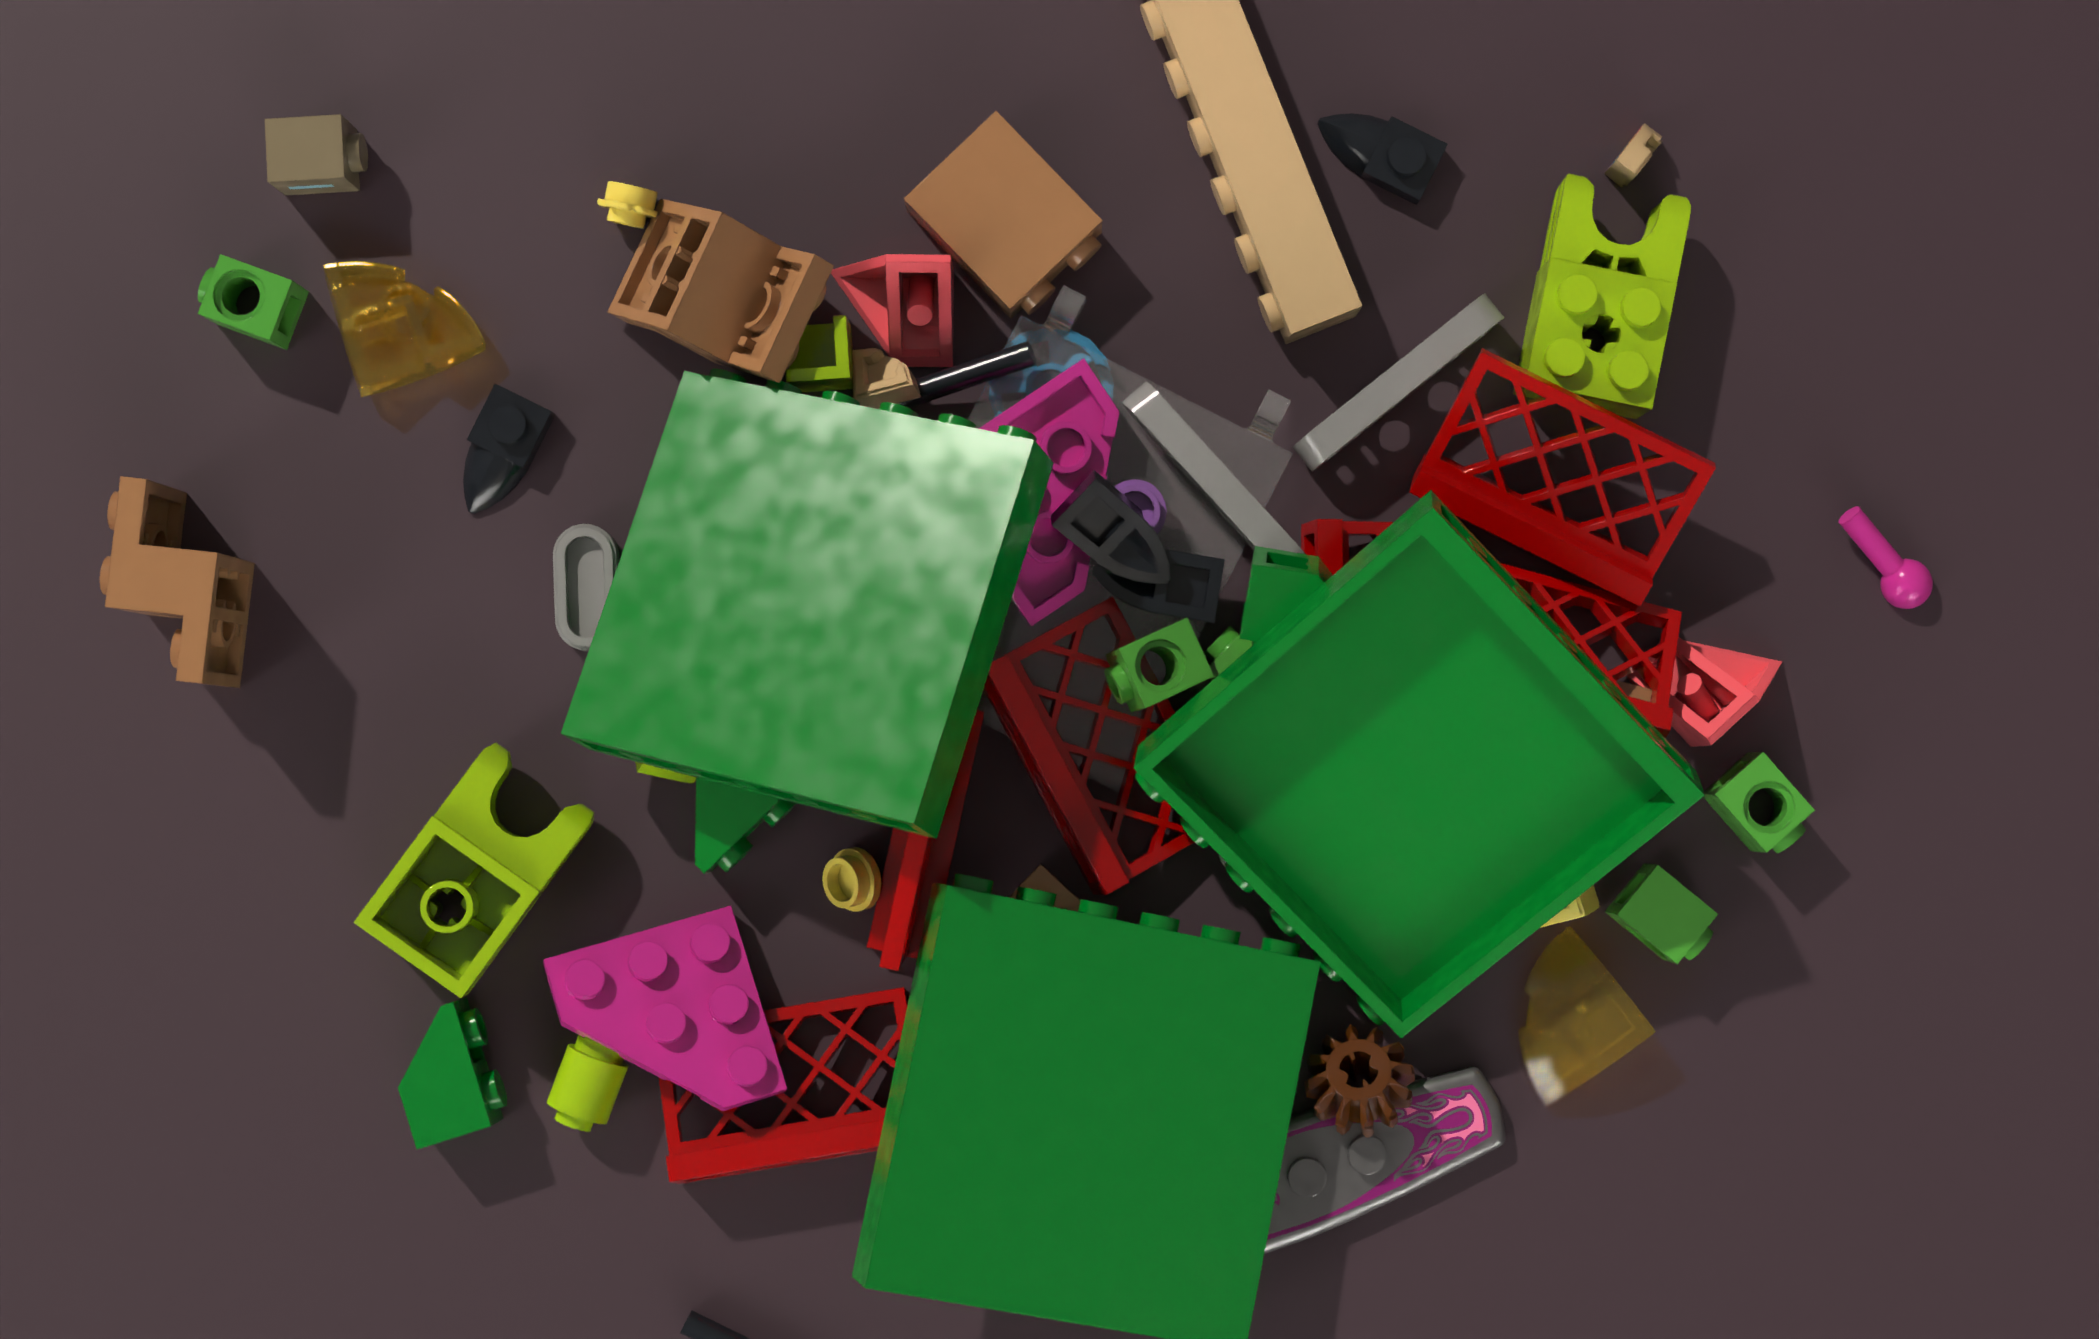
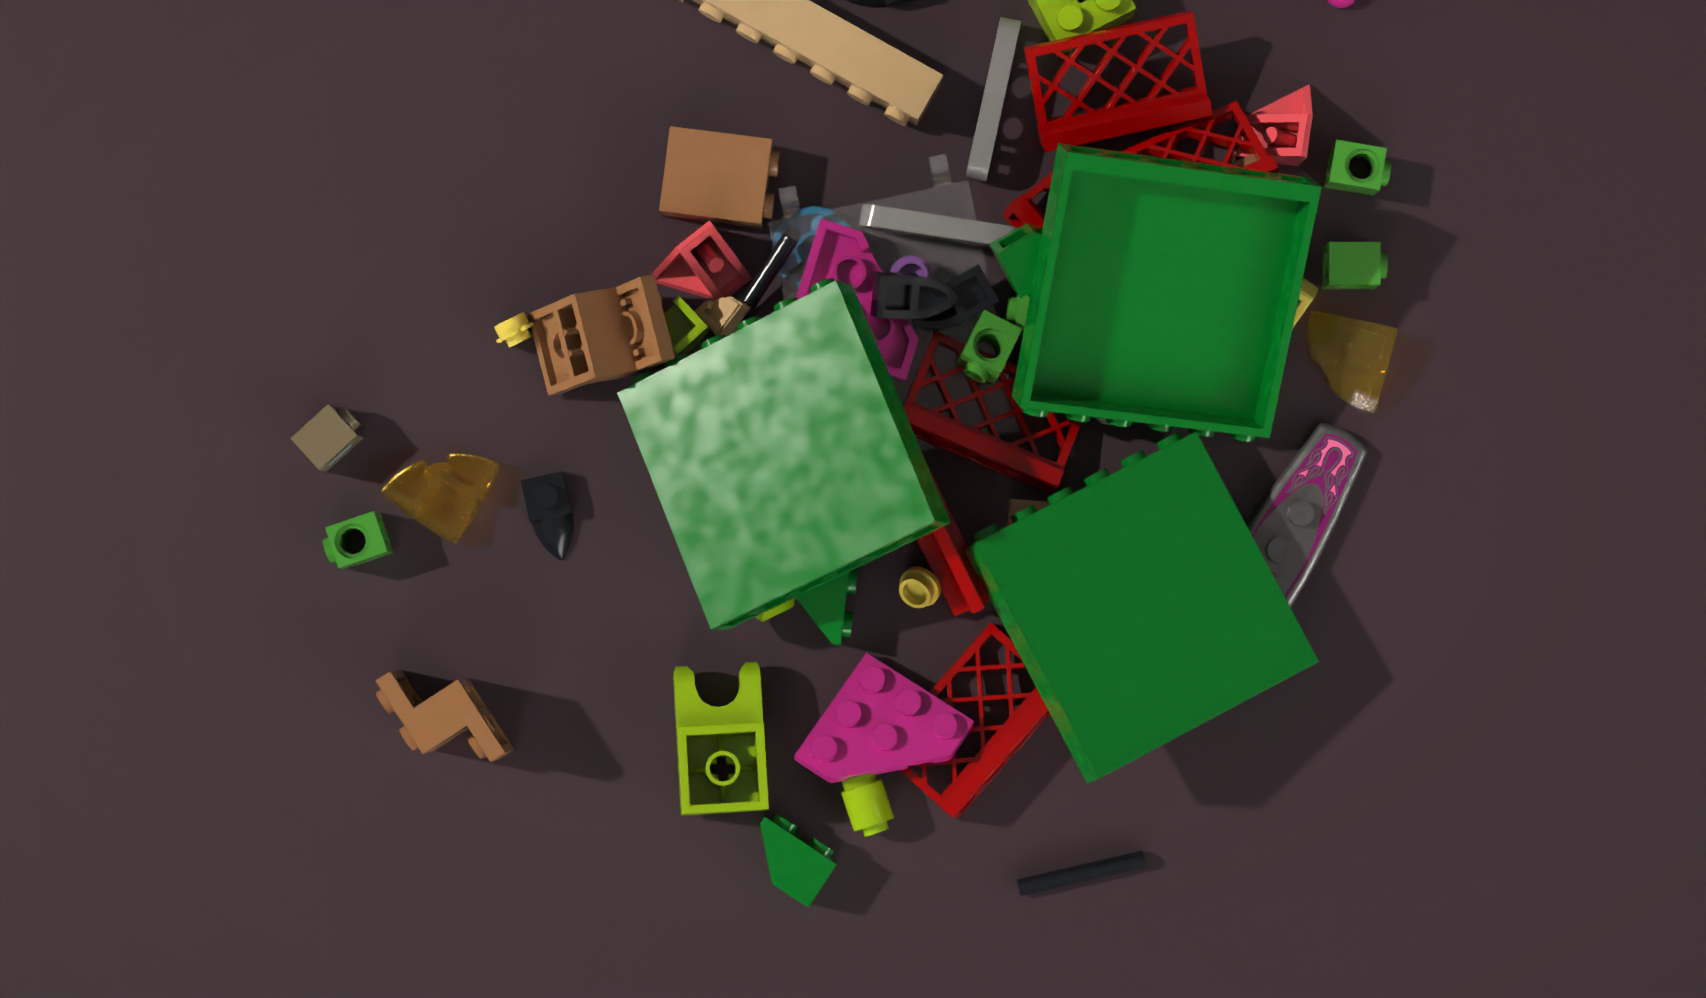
camera: 40 degrees left, 0 degrees up
light grey tile [553,524,620,651] -> none
reddish brown gear [1305,1024,1415,1138] -> none

